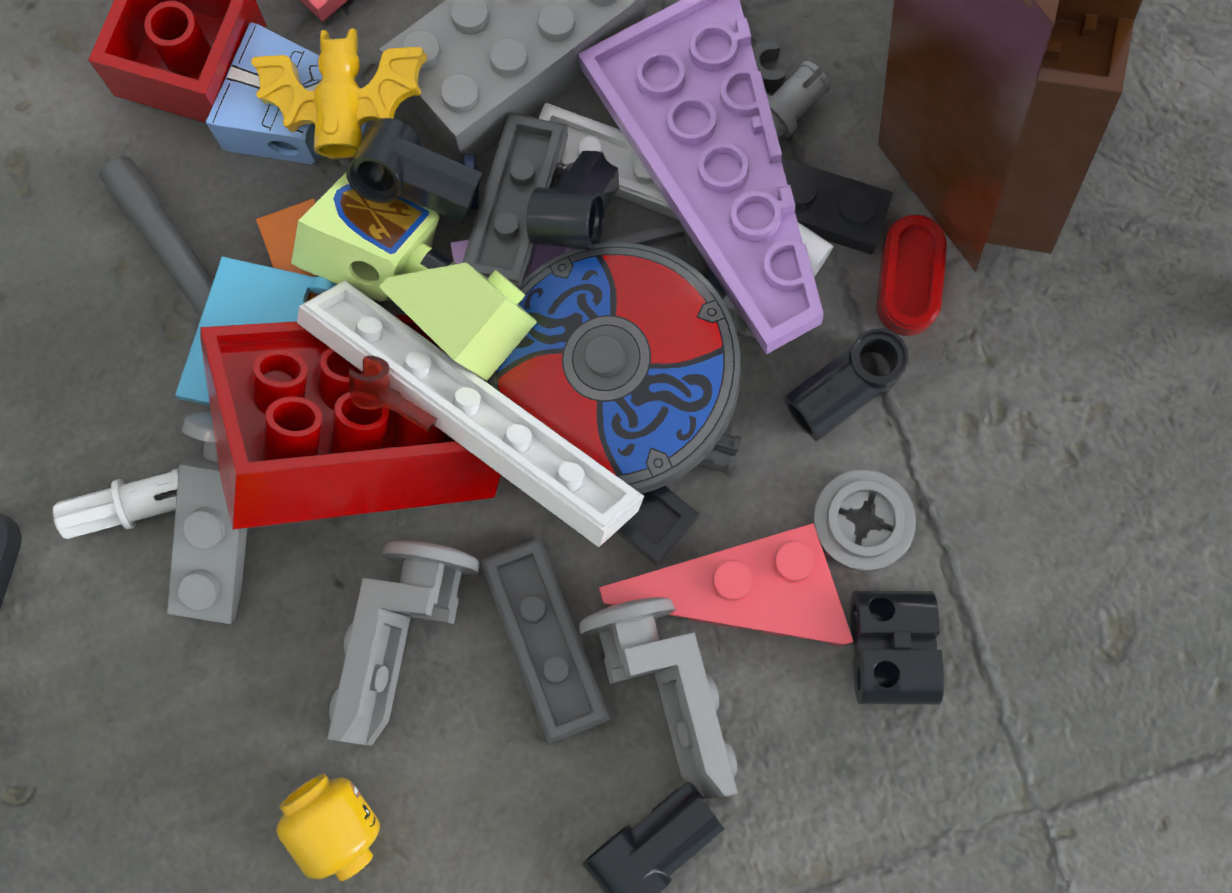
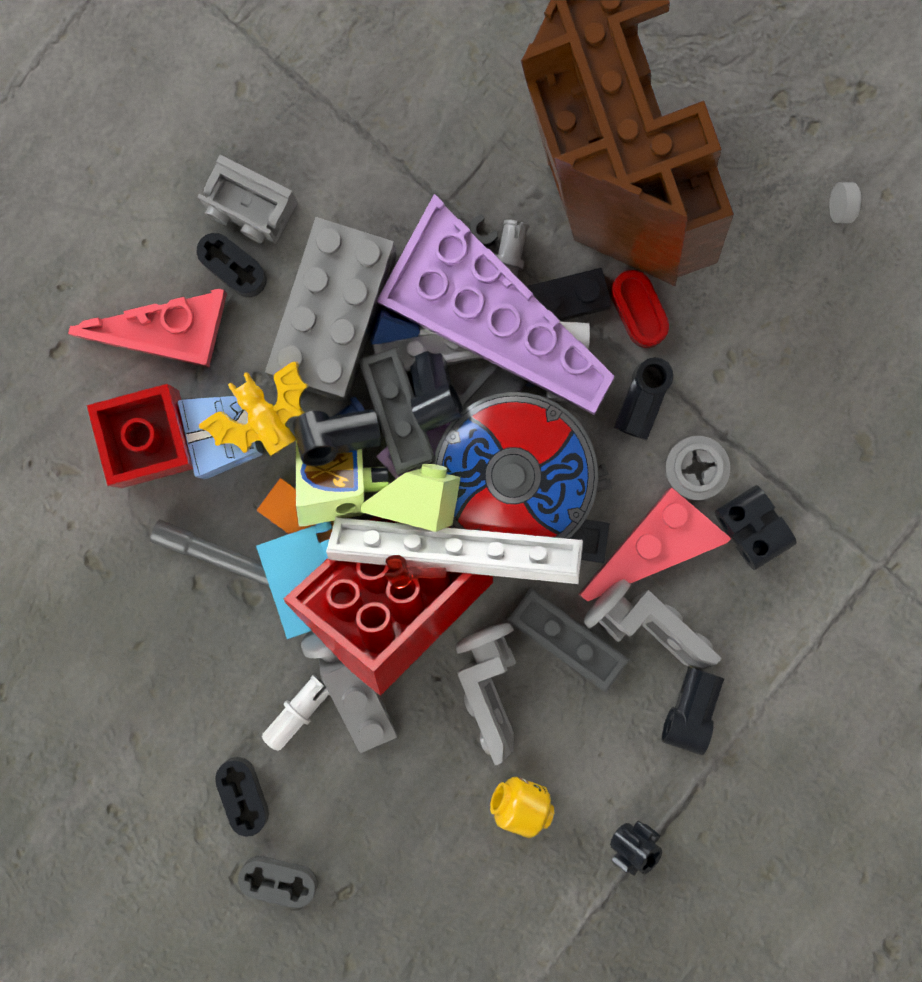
camera: 30 degrees left, 10 degrees up
none -> dark blue slope [371,306,420,344]

